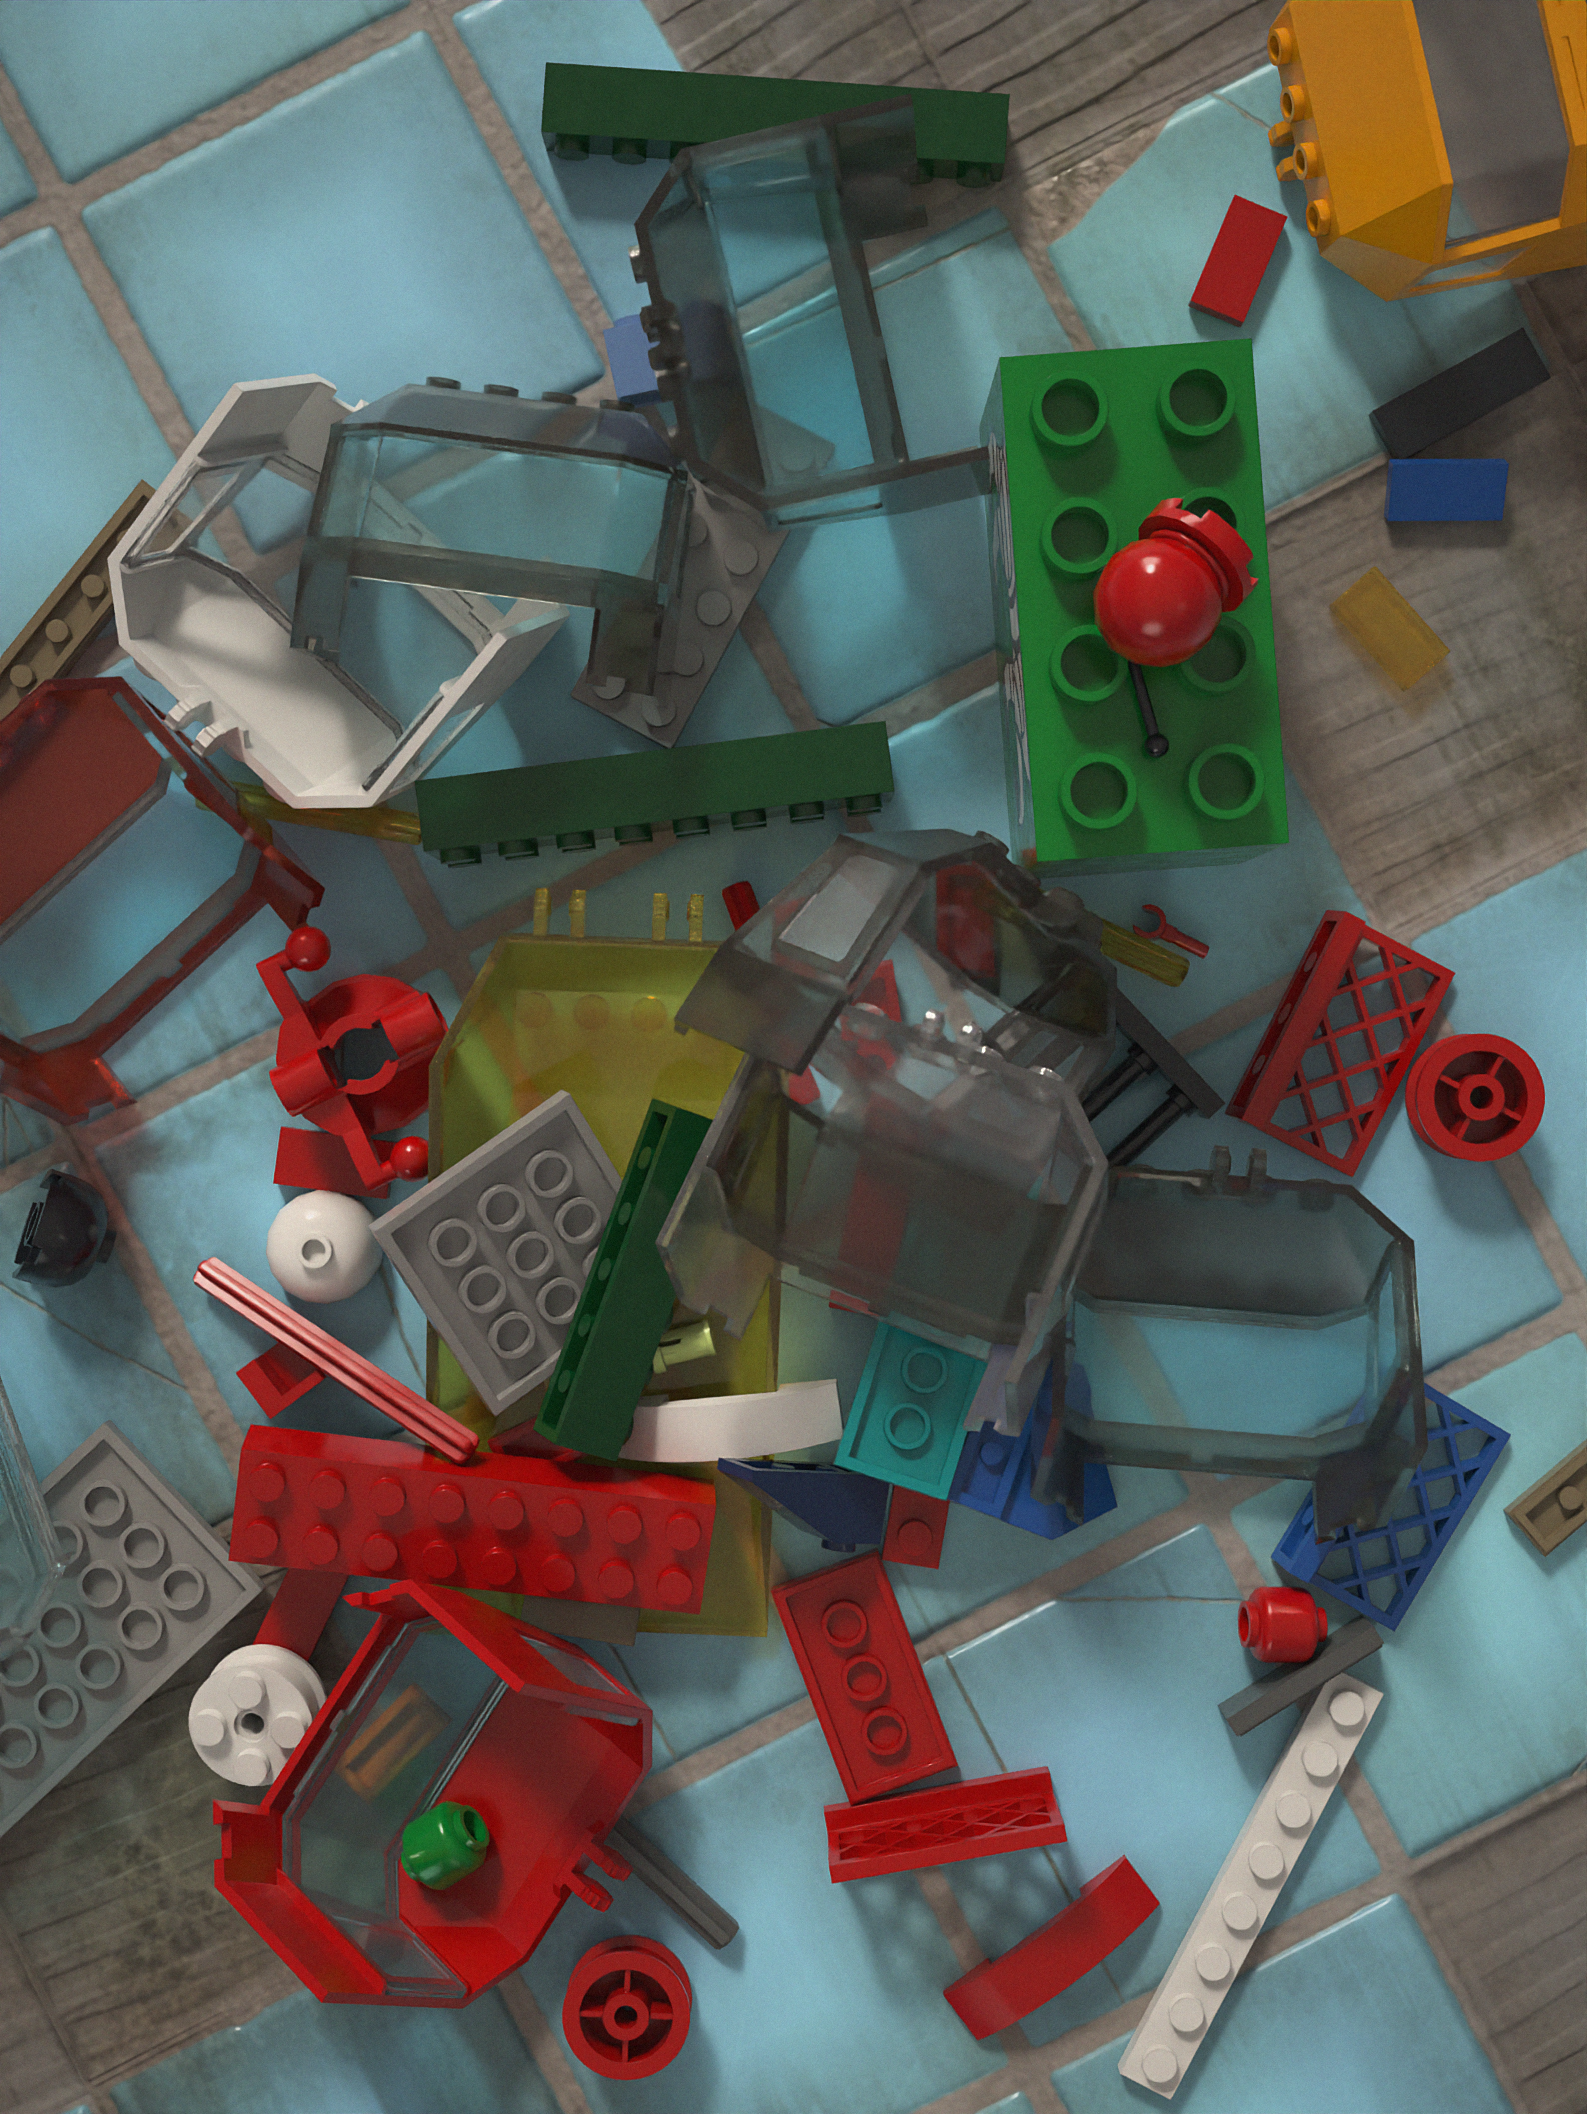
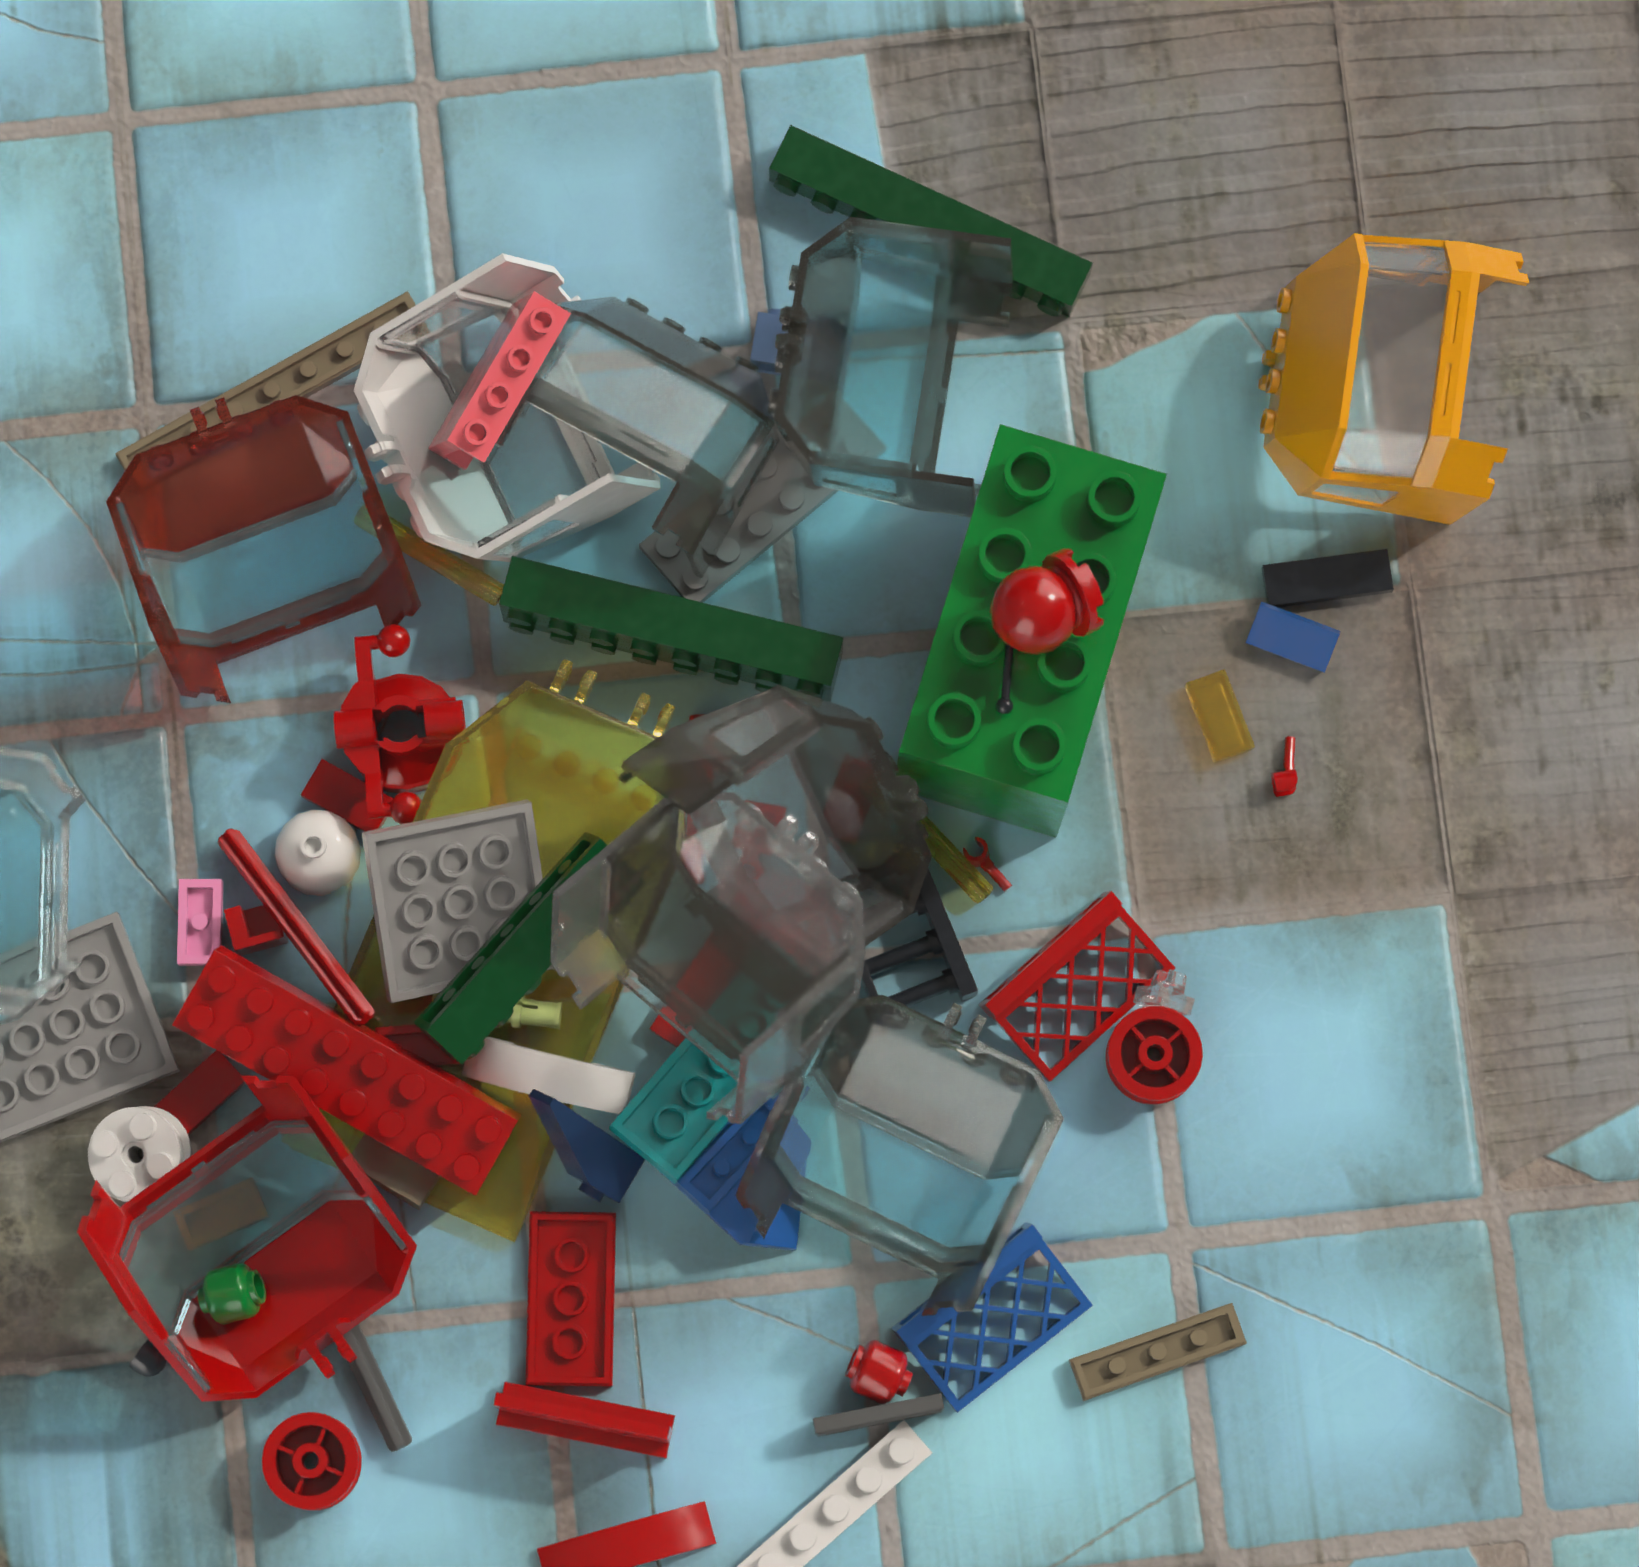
camera: 20 degrees right, 10 degrees down
black cylinder [12,1169,117,1288] -> none
red plate [881,1485,950,1569] -> none
red tile [1188,195,1288,328] -> none
none -> bright pink plate [177,879,224,966]
none -> coral panel [428,291,571,470]
none -> clear tile [1133,969,1195,1015]
none -> red hand [1271,736,1298,797]

